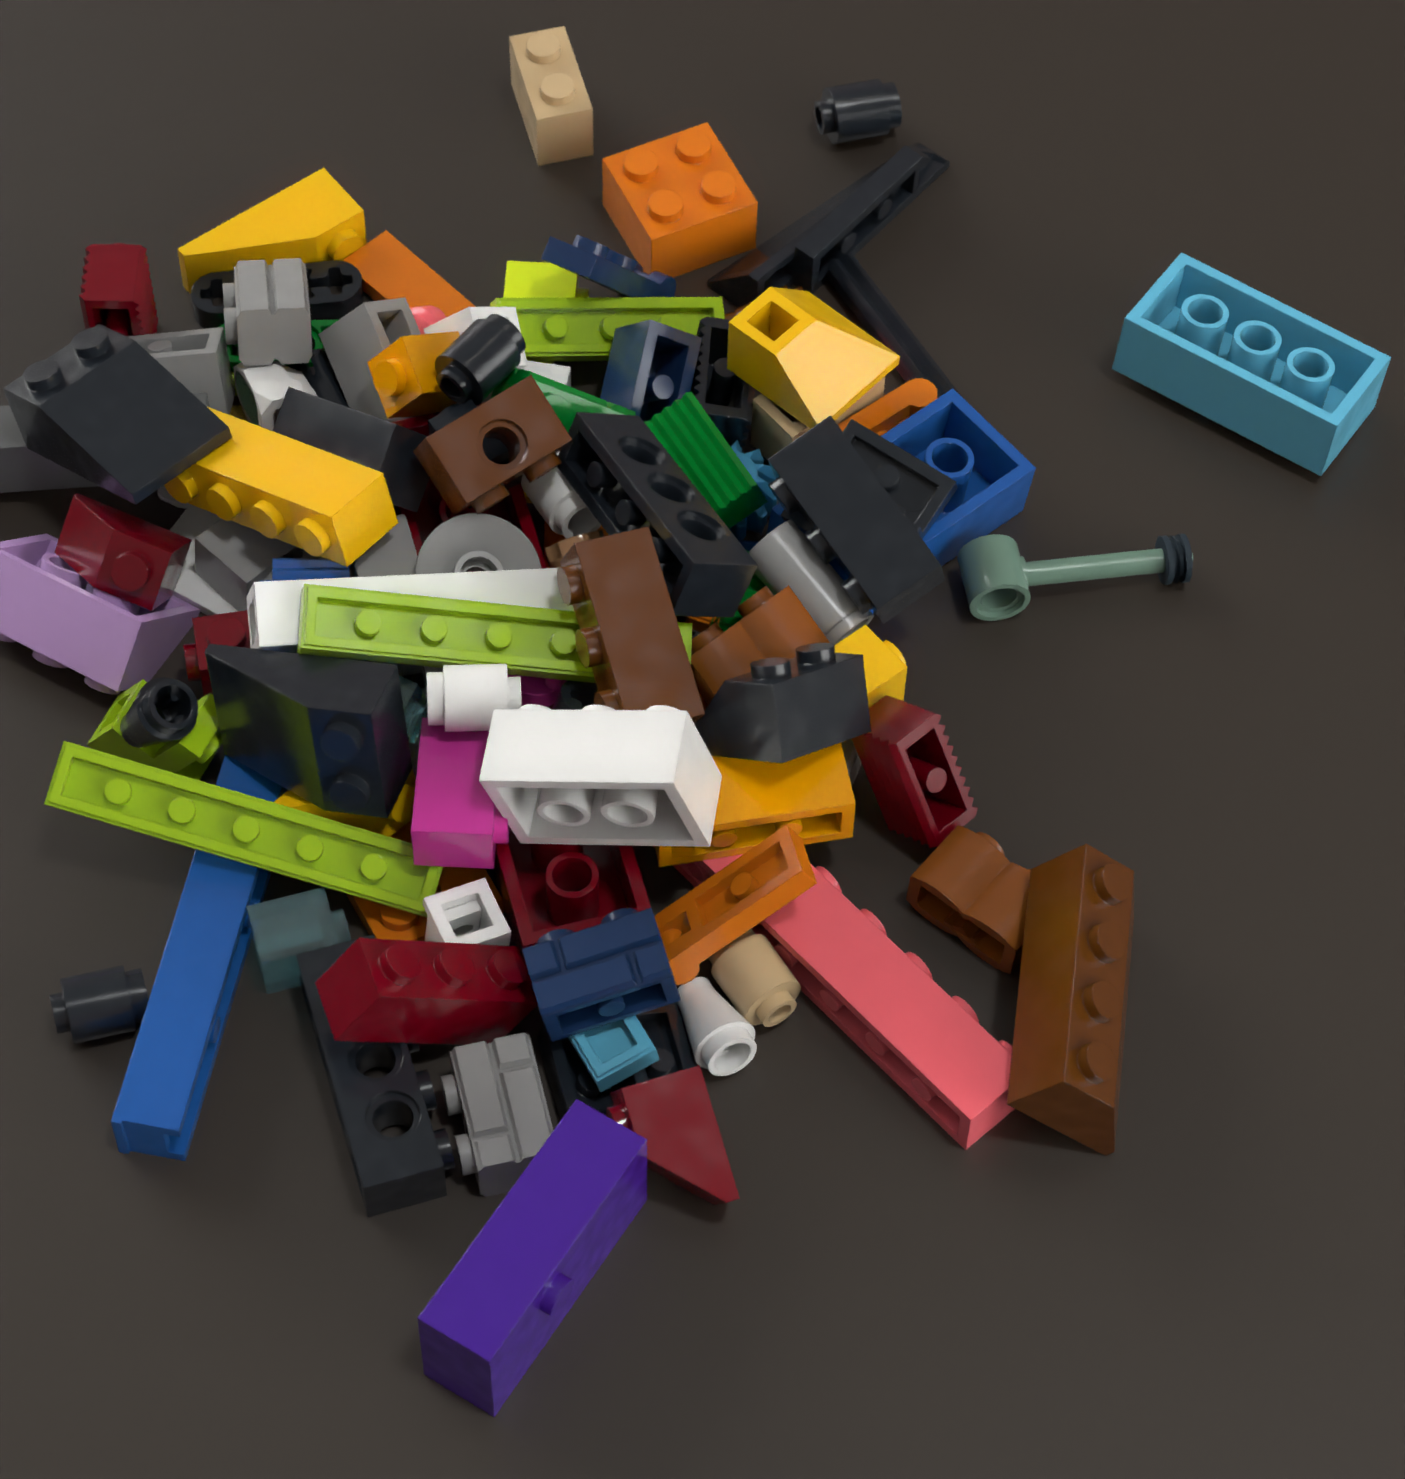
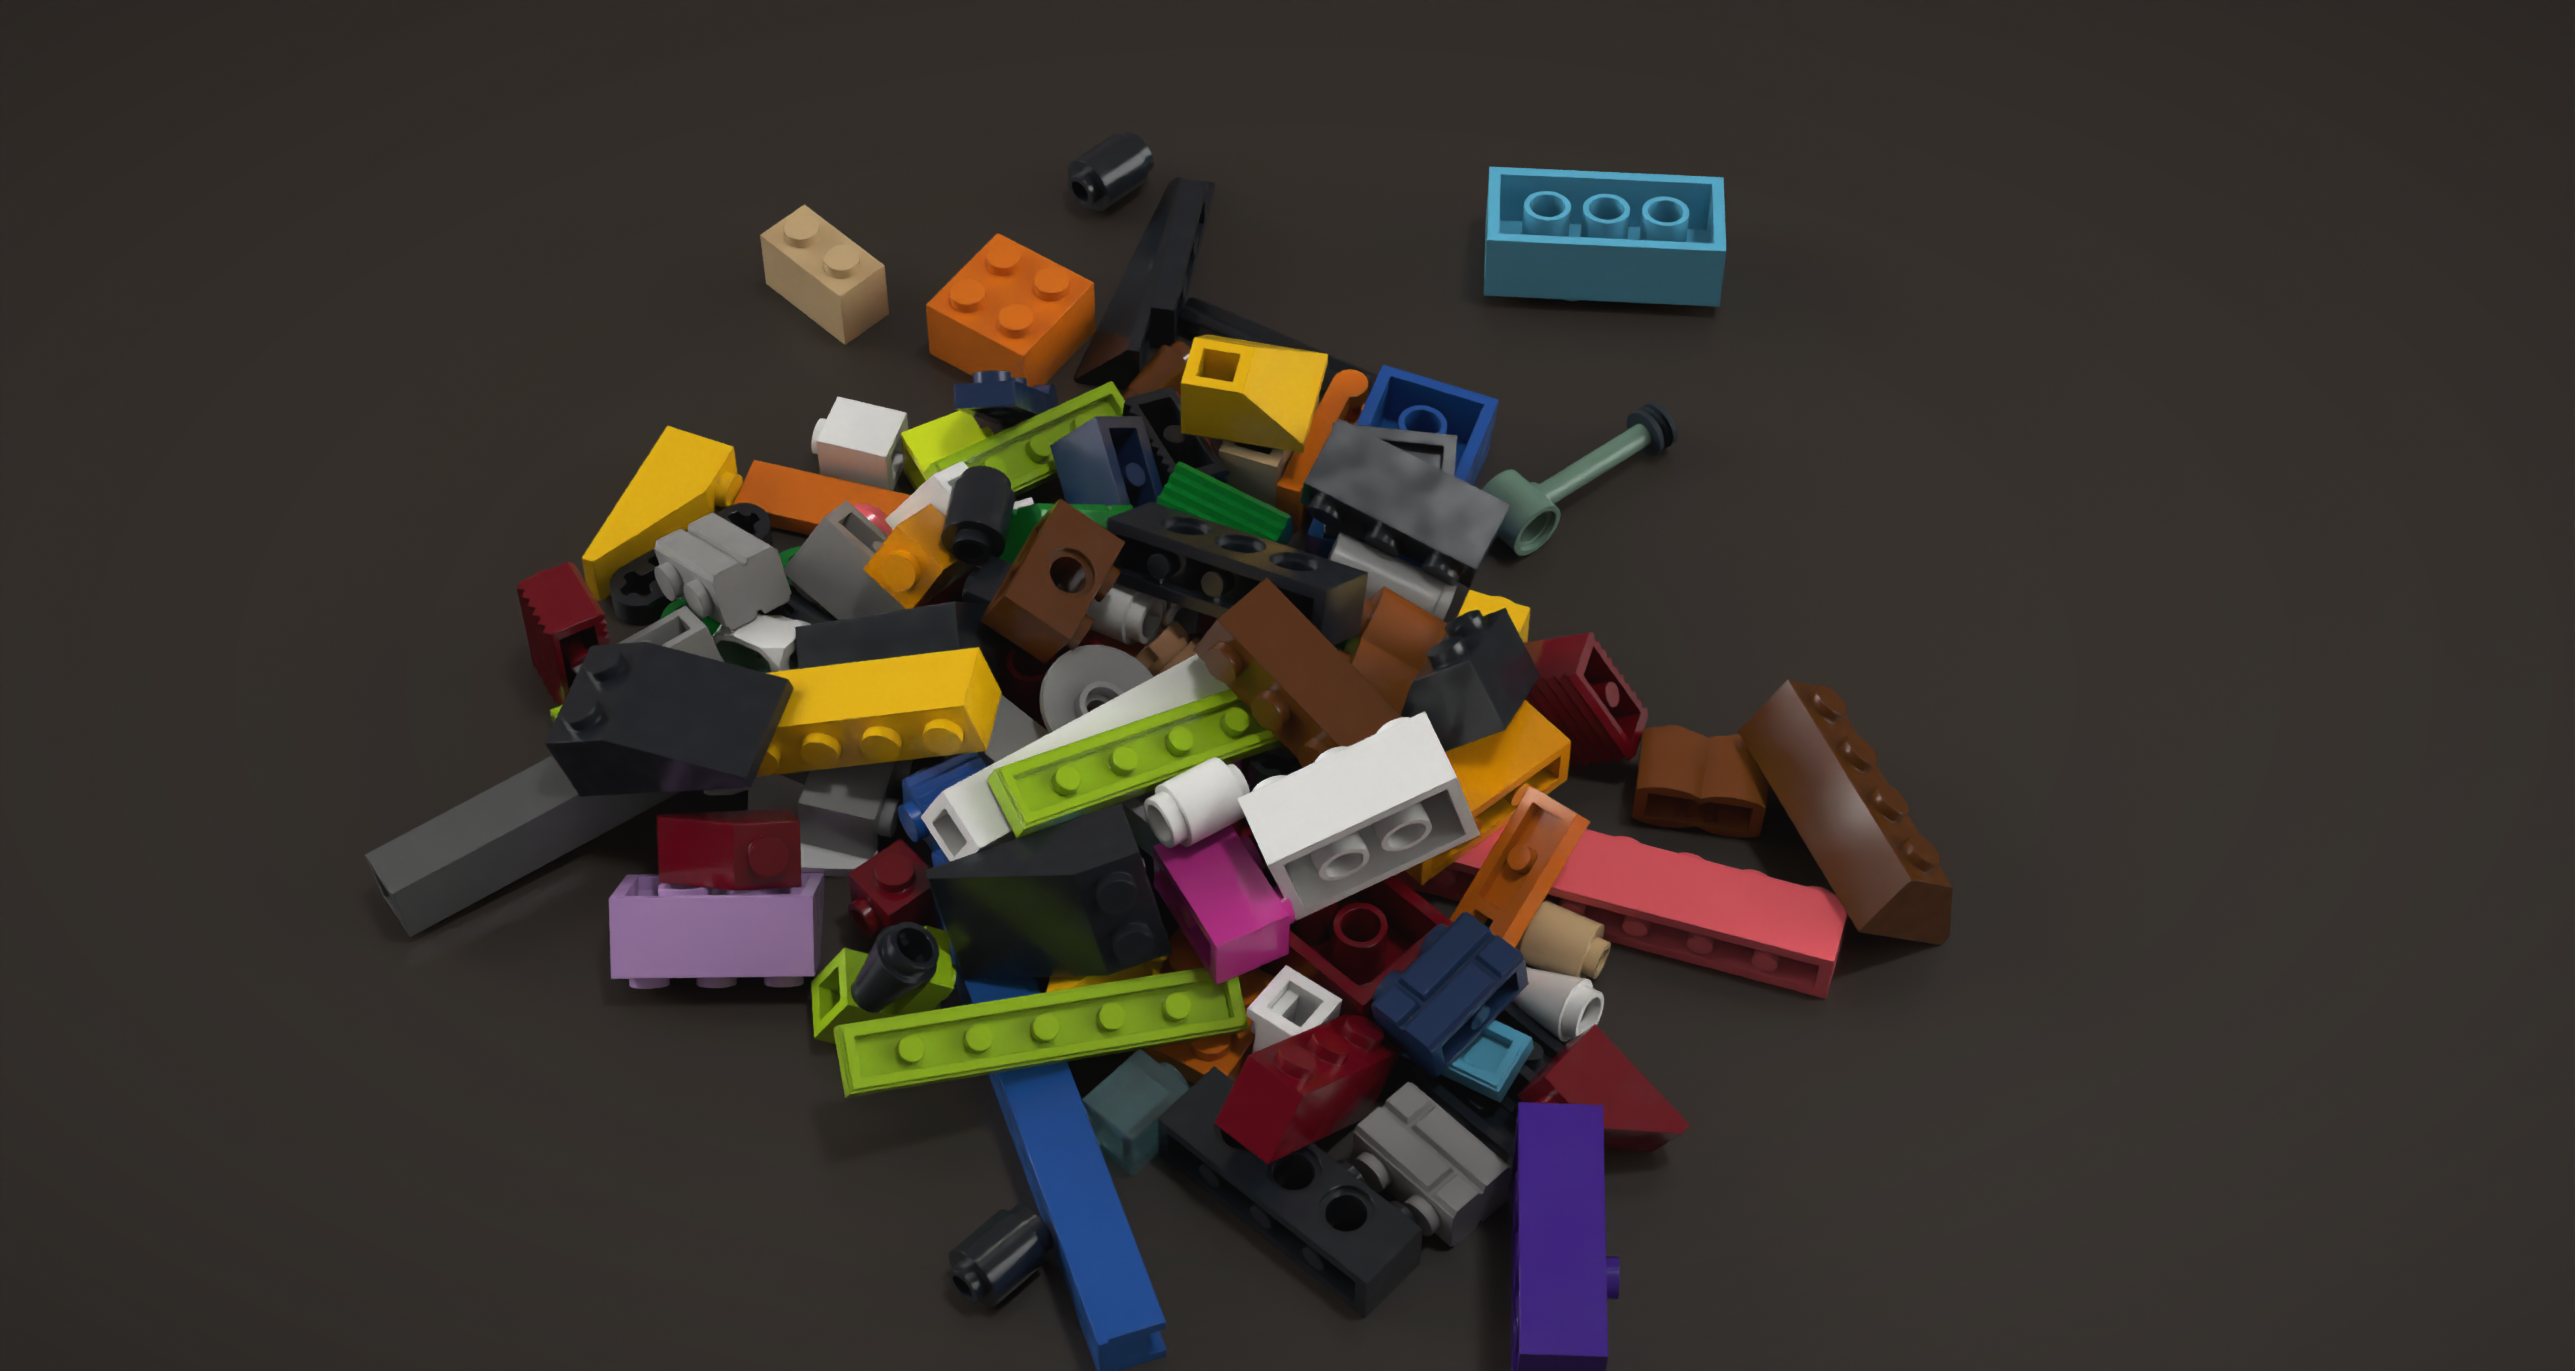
camera: 30 degrees left, 5 degrees down
none -> white brick [811,396,908,491]

